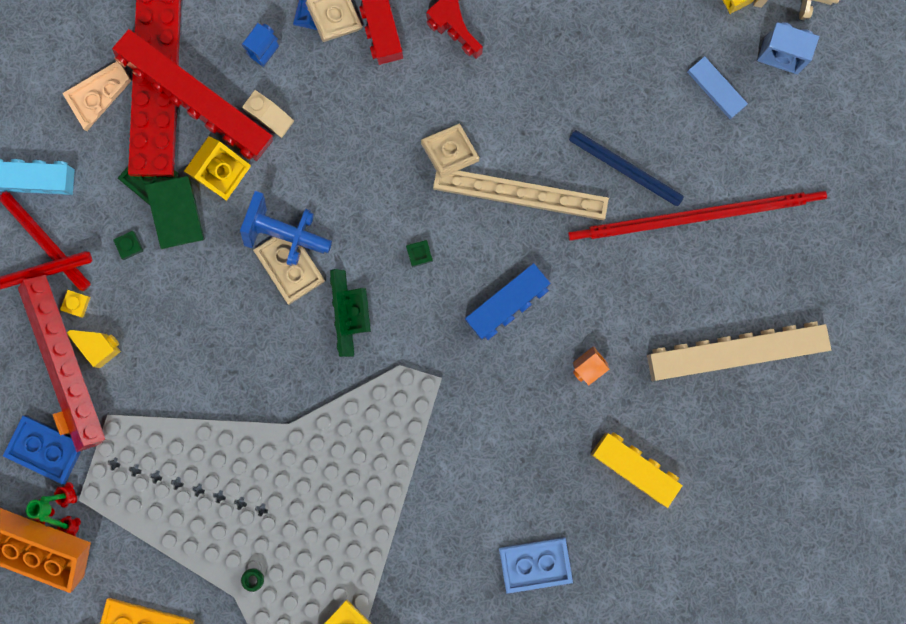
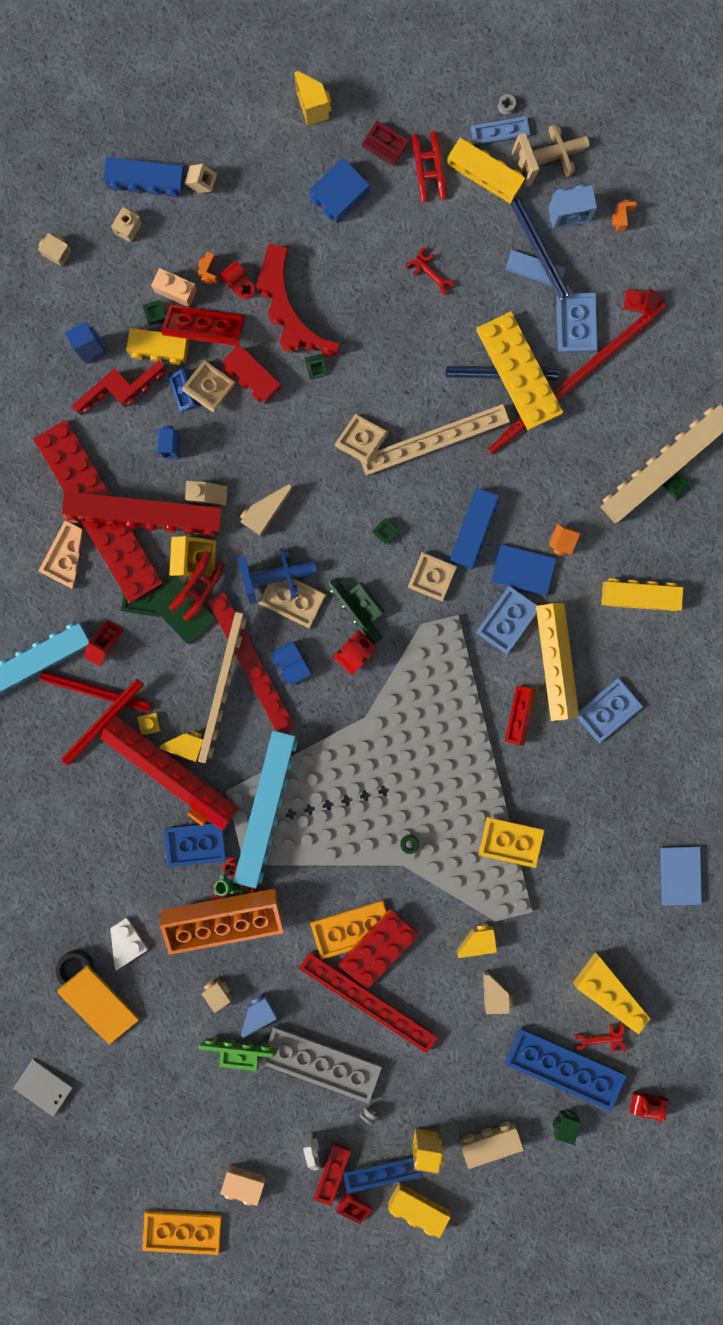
camera: 30 degrees left, 5 degrees up
dark green plate [113,231,144,260] -> none
none -> red slope [84,620,124,667]
none -> red piece [169,551,224,622]
none -> tan plate [198,611,247,763]
none -> red plate [208,592,296,733]
none -> medium azure brick [233,730,298,888]
none -> tan slope [240,484,293,536]
none -> blue brick [272,641,312,686]
none -> dark green slope [305,354,328,380]
none -> red brick [332,630,378,675]
none -> red bar [406,247,454,295]
none -> tan plate [407,552,457,602]
none -> medium blue plate [475,586,537,655]
none -> yellow plate [476,311,563,431]
none -> blue tile [491,545,556,596]
none -> red plate [505,686,536,746]
none -> dark blue axle [511,198,570,300]
none -> yellow brick [536,603,579,721]
none -> medium blue plate [556,293,597,353]
none -> orange bracket [612,200,637,232]
none -> red slope [622,288,663,316]
none -> dark green slope [662,472,691,502]

